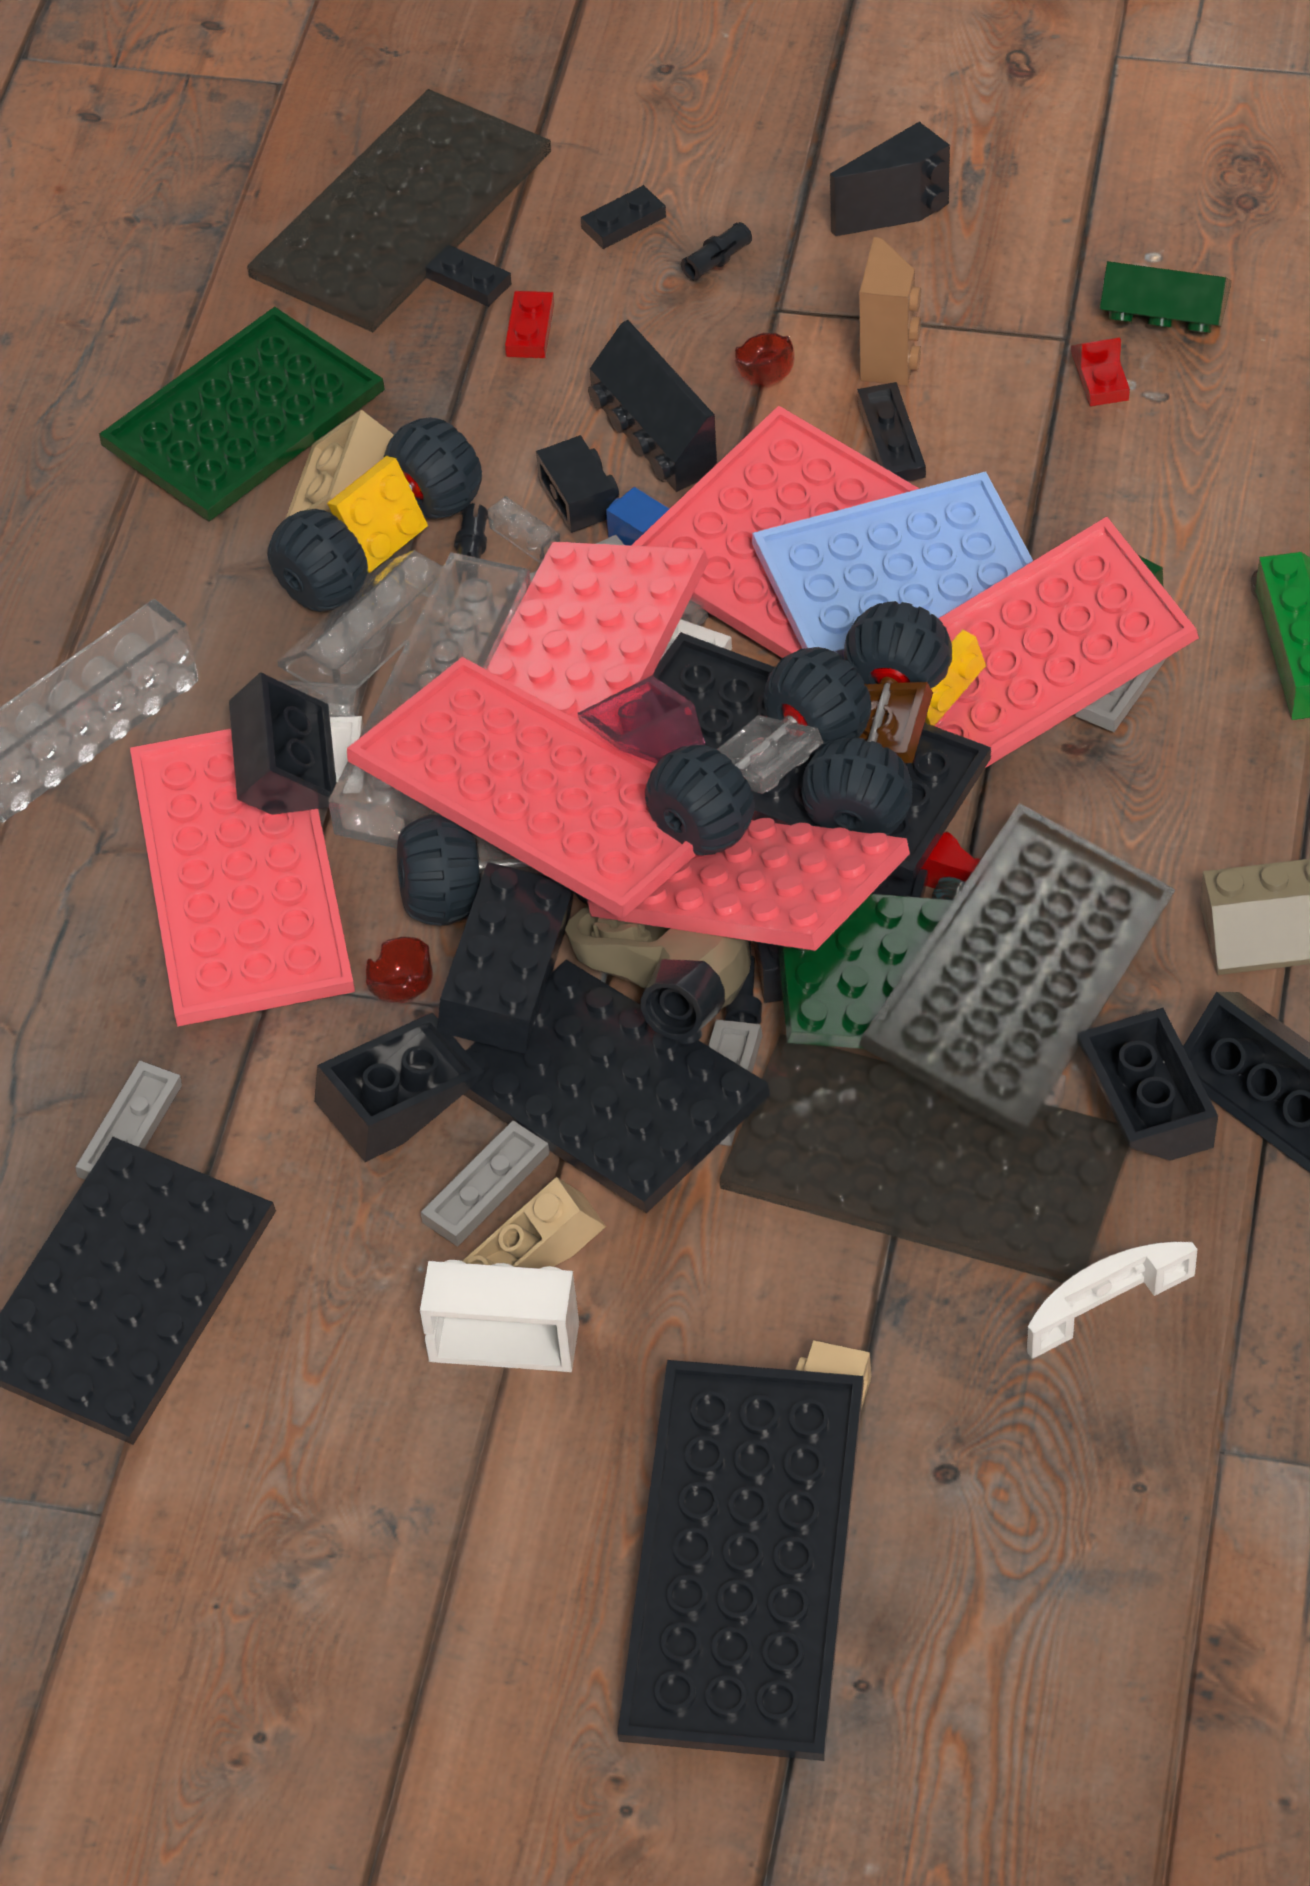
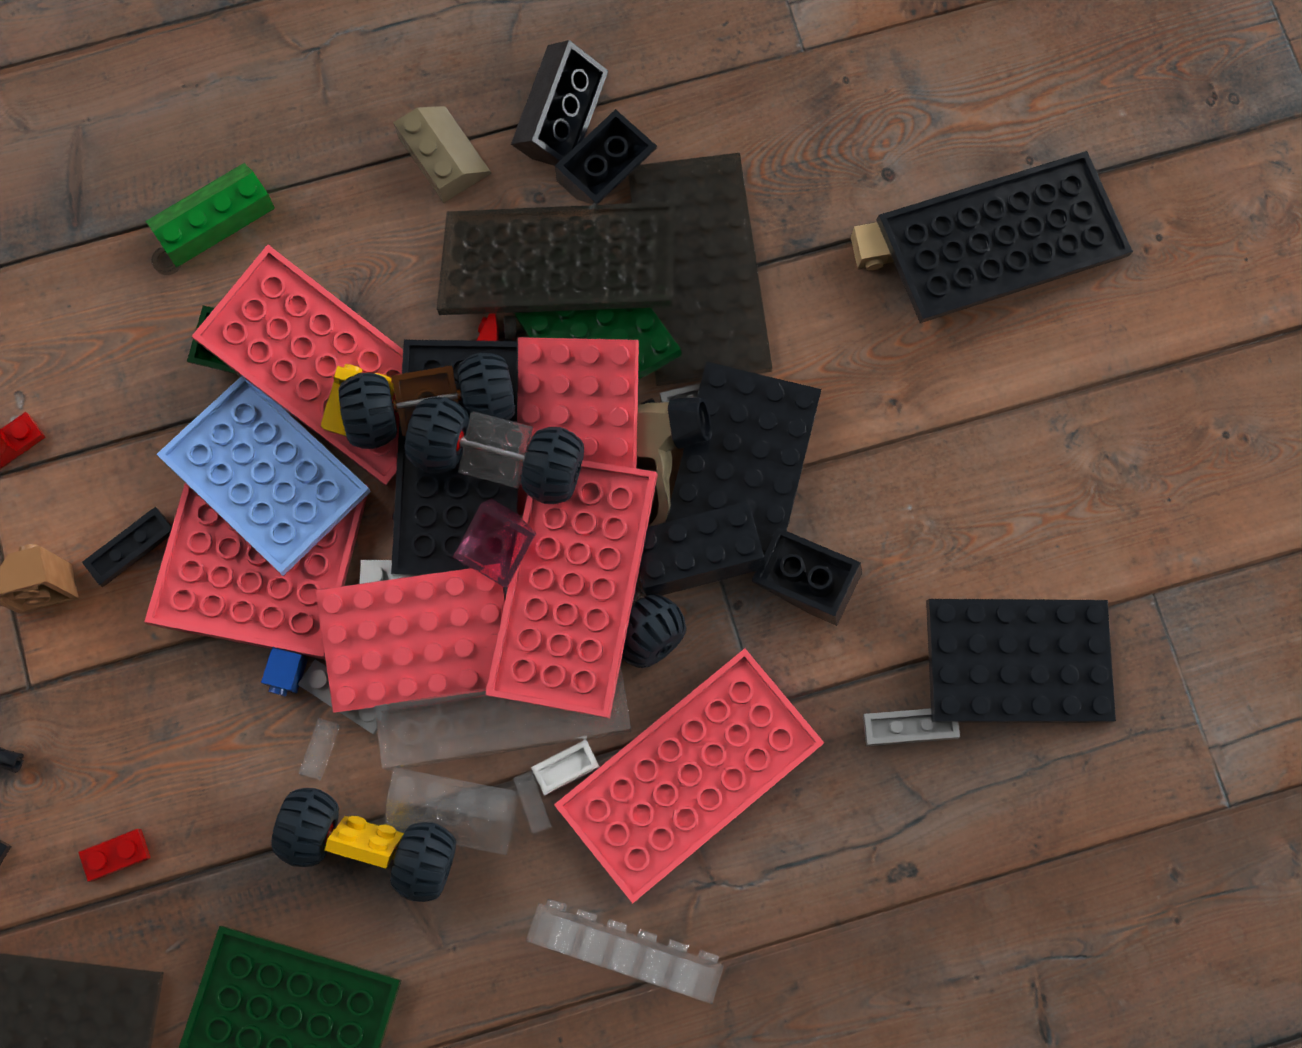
camera: 120 degrees left, 25 degrees up
black slope [229,672,339,815] -> none
tan slope [285,410,394,519] -> none
clear red hair [366,936,433,1003] -> none
white piece [420,1260,579,1372] -> none
light grey plate [421,1120,549,1247] -> none
black plate [425,244,512,307] -> none
black pin [453,503,489,582] -> none
tan slope [462,1177,606,1269] -> none
black brick [536,435,619,533] -> none
black slope [588,320,717,492] -> none
clear red hair [734,332,795,386] -> none
white slope [1027,1242,1197,1359] -> none

